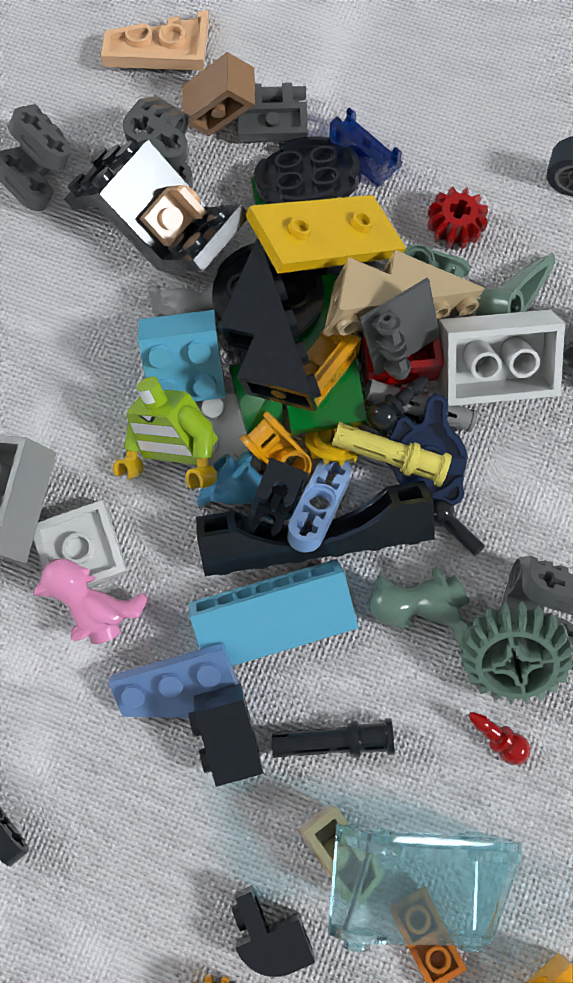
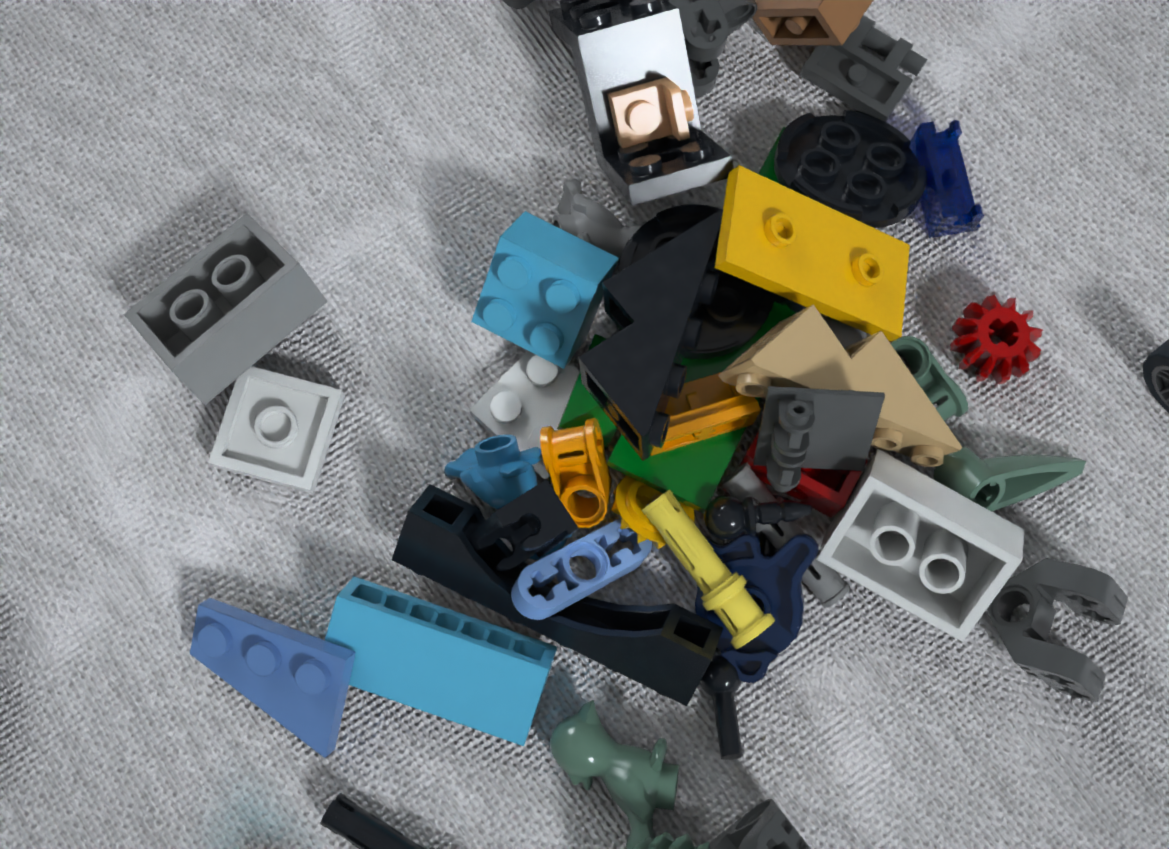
camera: 30 degrees right, 0 degrees up
bright pink animal [33,558,148,644] -> none
lime torso [113,376,218,489] -> none
black brick [188,683,264,787] -> none

